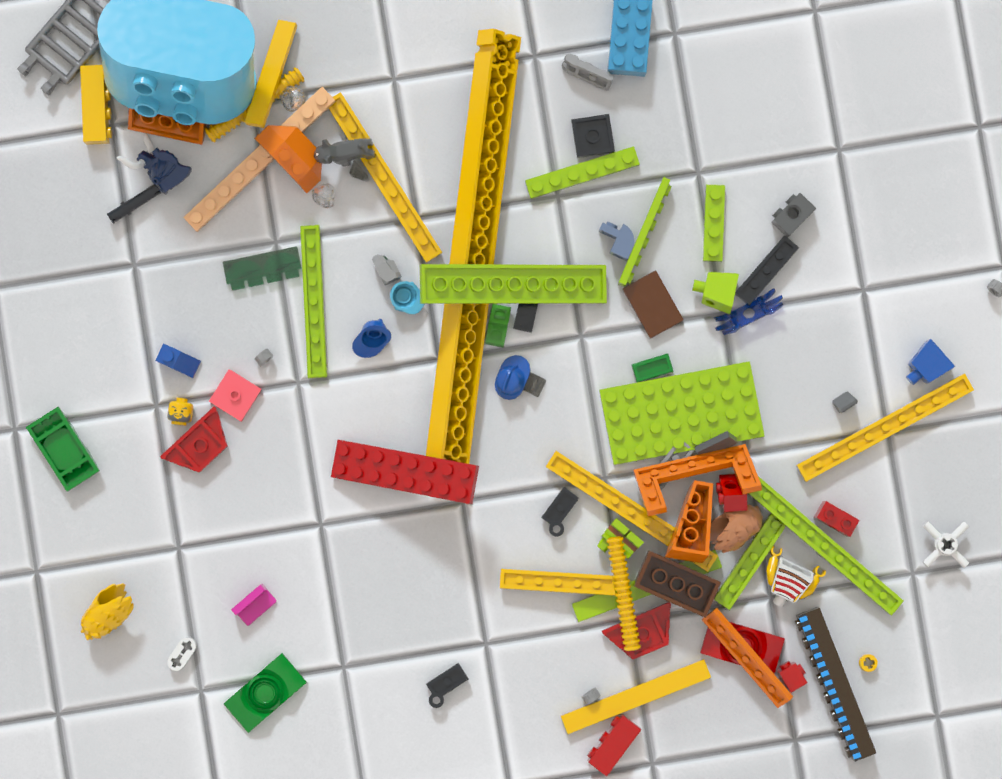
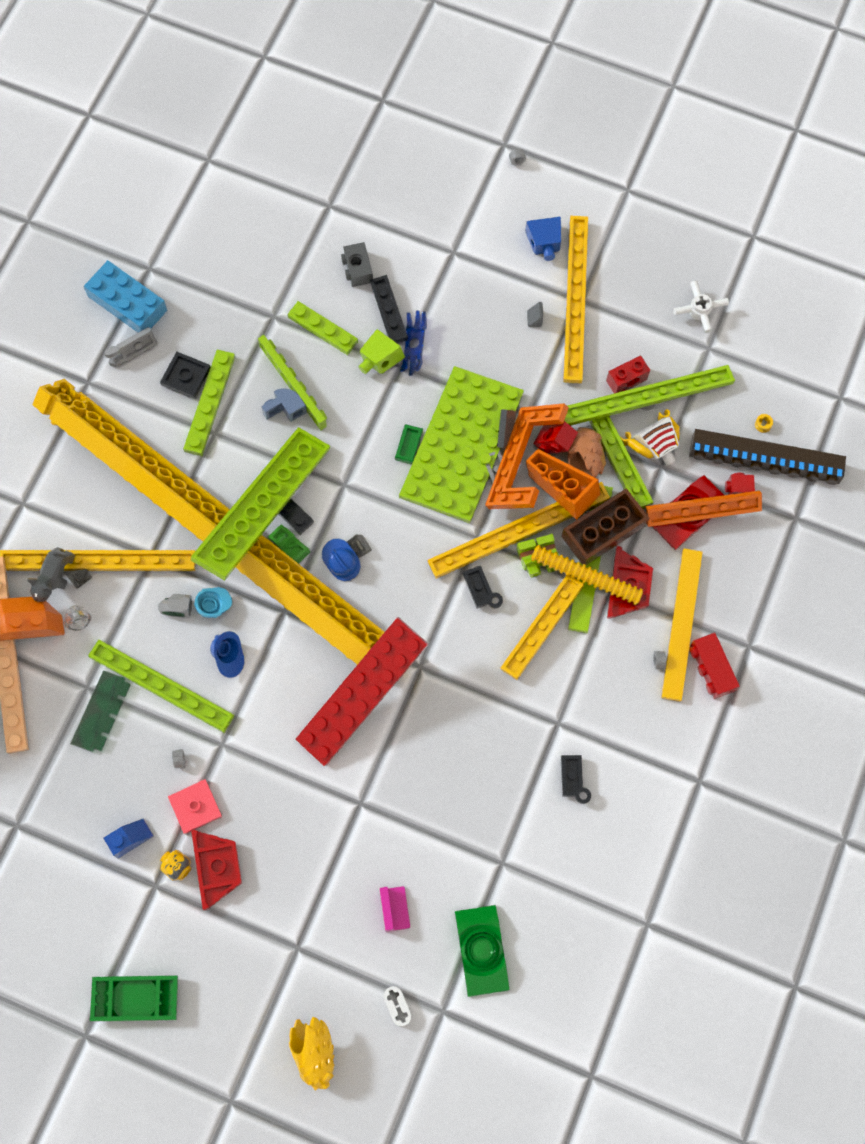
camera: 60 degrees left, 15 degrees down
reddish brown tile [622,270,684,339] -> none

